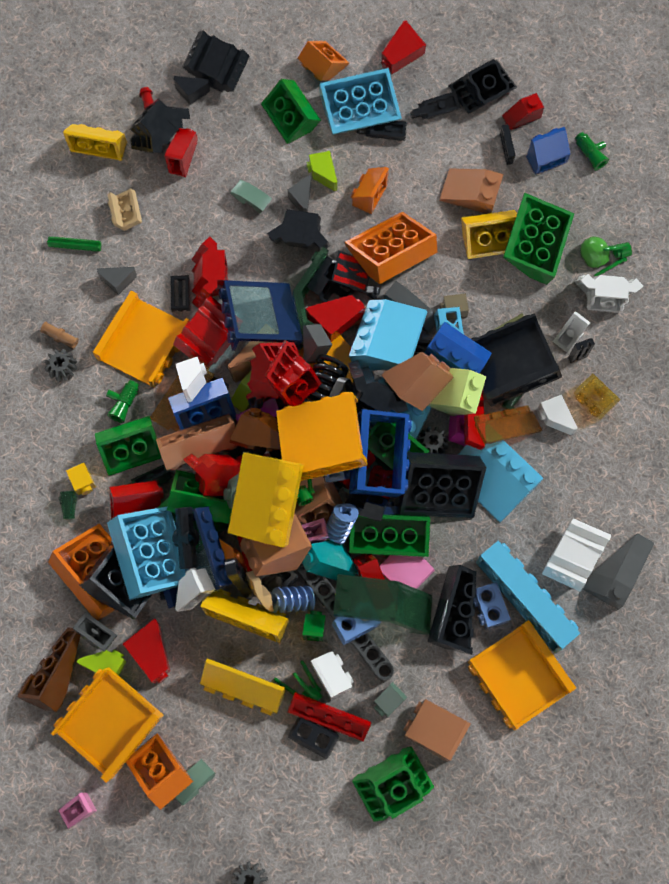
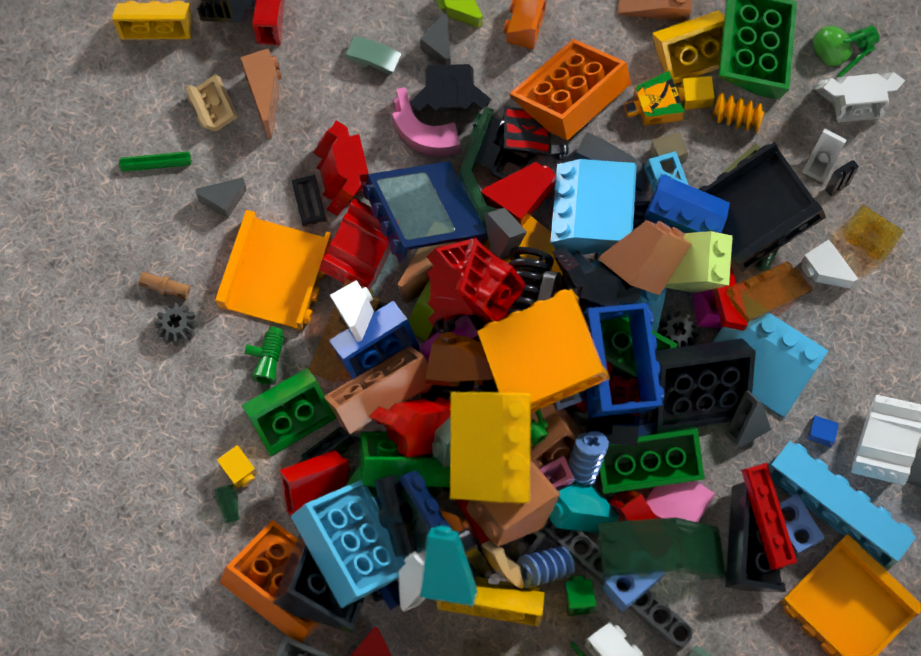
camera: 10 degrees left, 0 degrees up
none -> nougat slope [241,48,282,139]
none -> bright pink arch [392,87,460,156]
none -> teal slope [420,526,477,606]
none -> torso [623,71,685,126]
none -> yellow brick [677,76,715,110]
none -> light orange piece [711,92,765,134]
none -> dark grey slope [725,390,771,447]
none -> red tile [741,463,797,570]
none -> blue slope [807,415,839,447]

